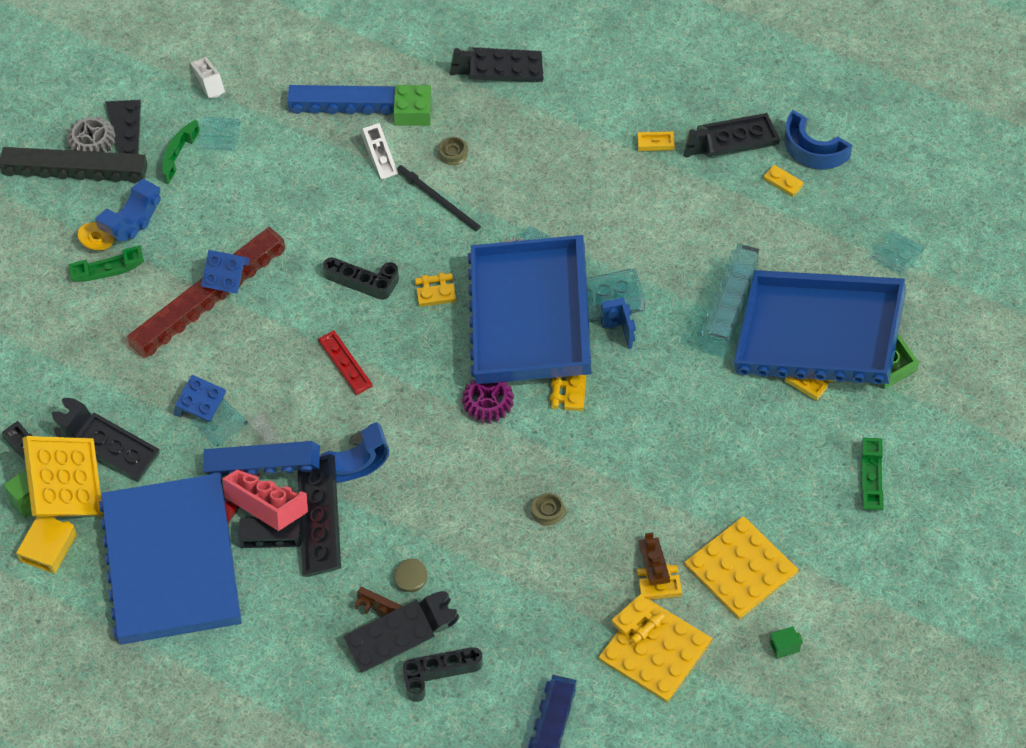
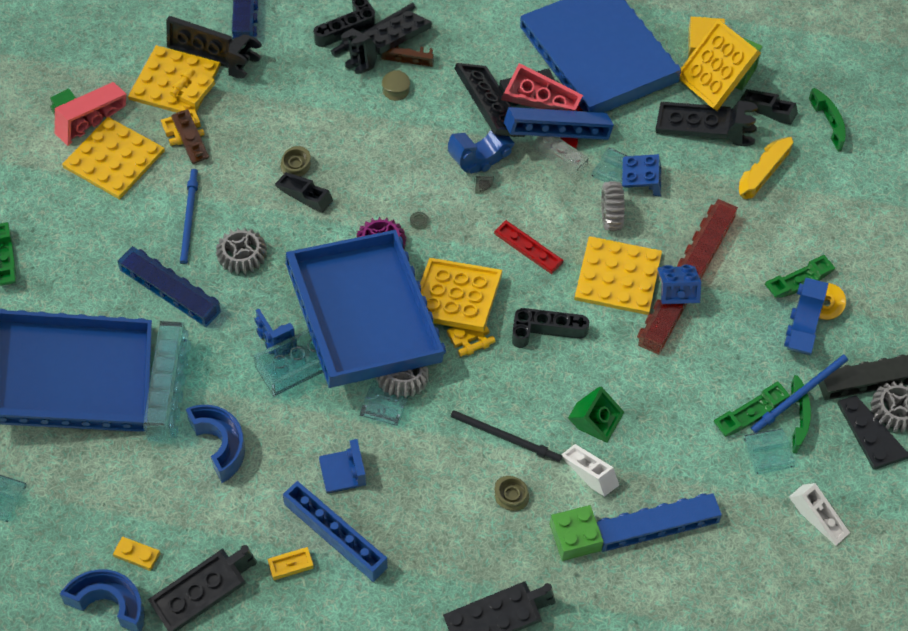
camera: 160 degrees right, 0 degrees up
none -> coral wedge [54,82,126,146]
none -> clear blue brick [117,246,221,327]
none -> black hinge [166,16,262,78]
none -> blue bar [180,169,198,264]
none -> blue brick [186,405,245,483]
none -> light grey gear [216,227,267,275]
none -> black slope [275,172,333,213]
none -> blue brick [283,481,388,582]
none -> blue bracket [319,439,366,493]
none -> black bar [331,3,416,56]
none -> clear smoke tile [410,212,428,230]
none -> yellow plate [420,258,502,332]
none -> green slope [568,386,624,443]
none -> yellow plate [574,236,662,315]
none -> light grey gear [601,181,625,231]
none -> green slope [713,381,790,437]
none -> yellow brick [739,137,793,199]
none -> blue bar [751,354,848,434]

